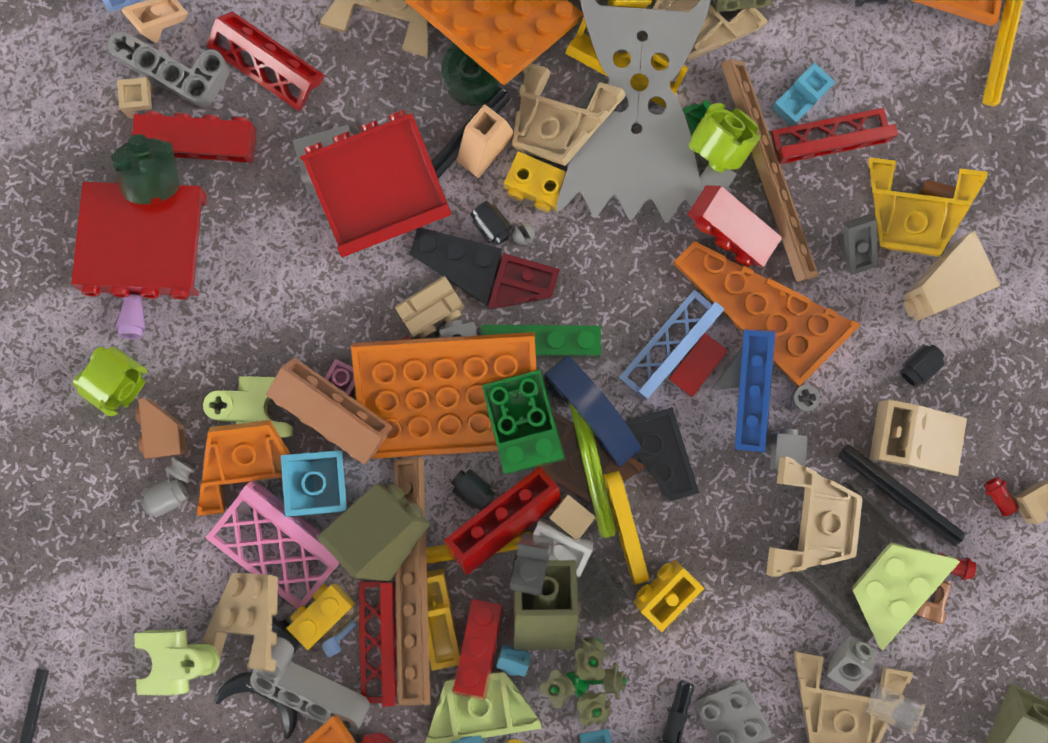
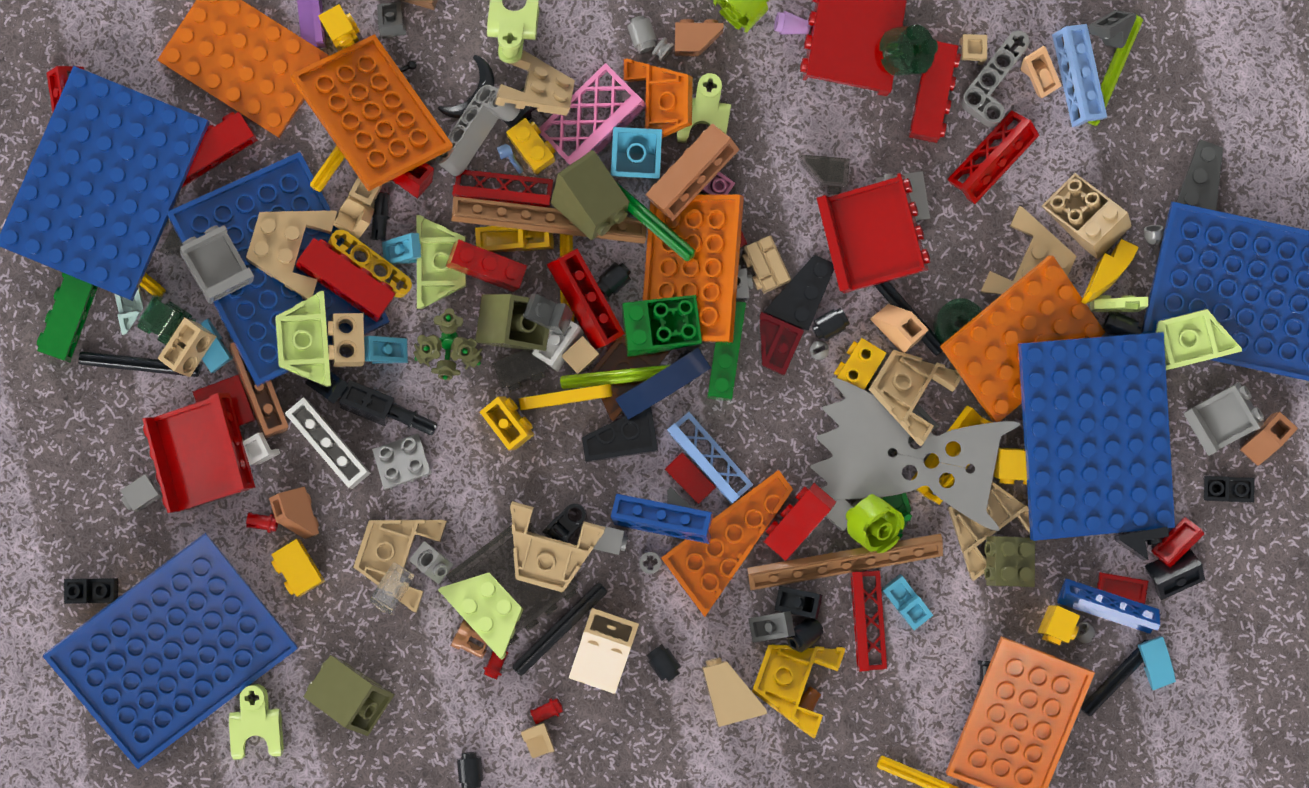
camera: 95 degrees right, 0 degrees up
medium azure plate [496,644,531,677] -> none
none -> black piece [542,504,587,542]
none -> green axle [616,182,696,261]
none -> black slope [774,586,823,619]
none -> black brick [787,618,824,652]
none -> clear smoke slope [800,154,850,195]

